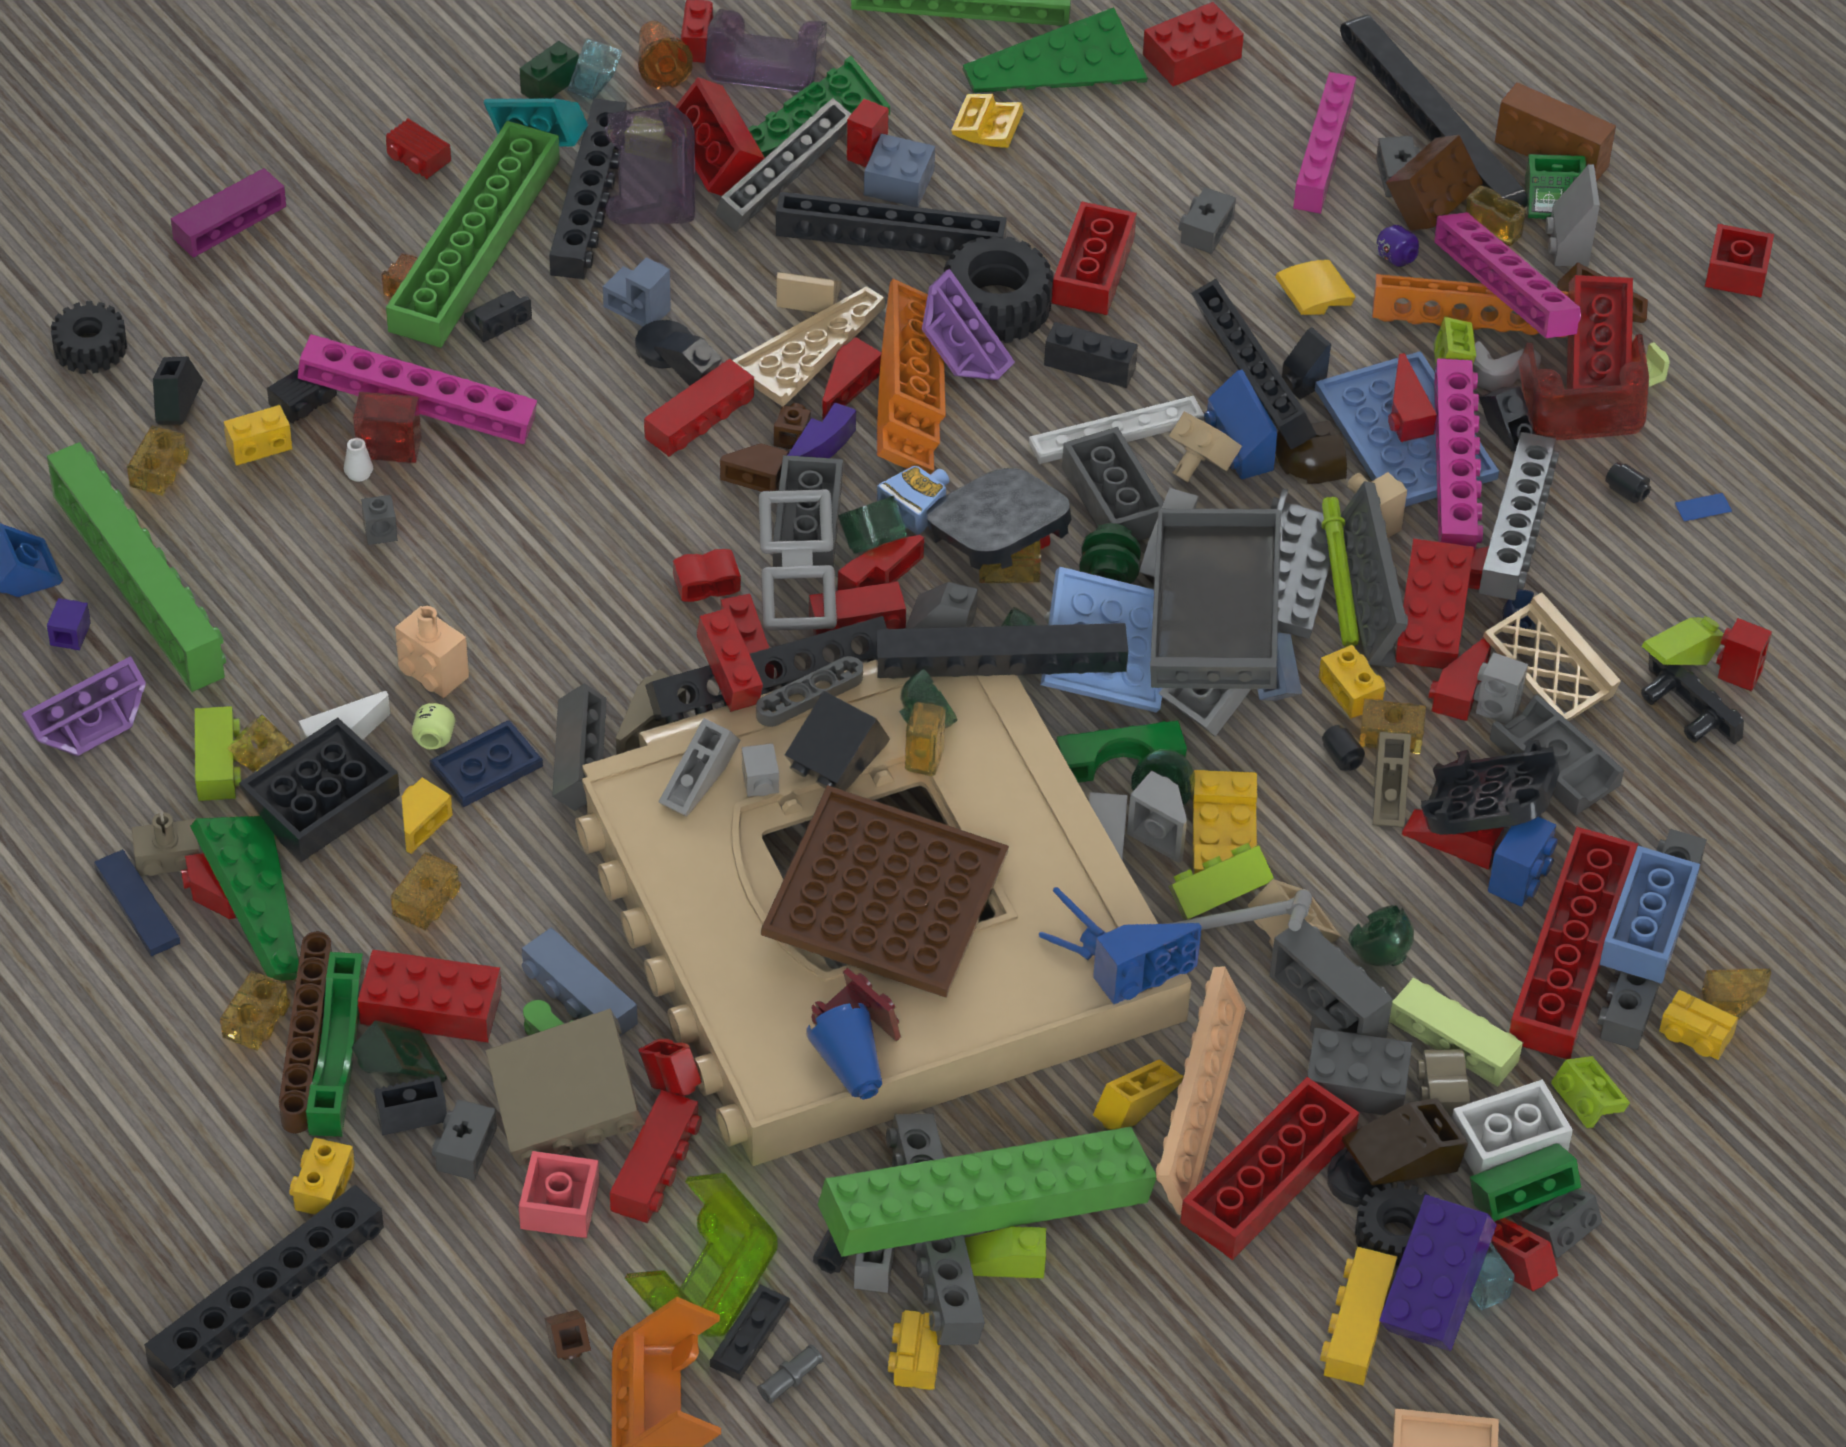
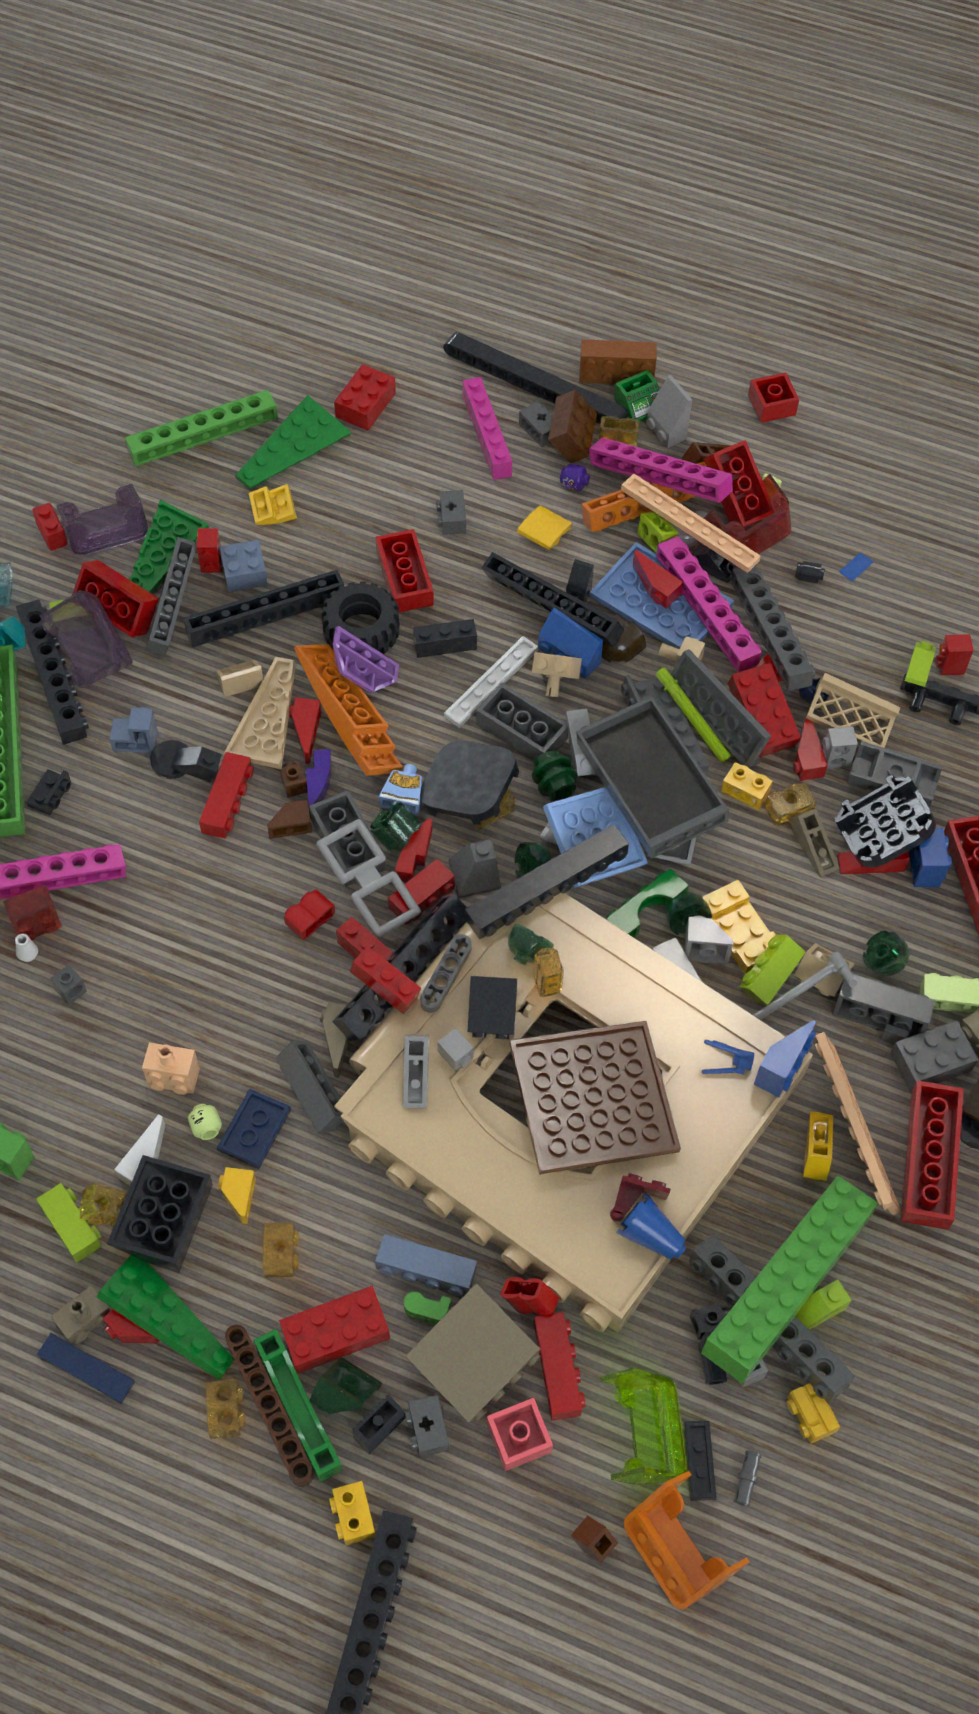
camera: 30 degrees left, 10 degrees up
clear orange cone [638,21,693,89] -> none
black brick [1322,725,1365,771] -> none
none -> light nougat plate [621,474,761,573]

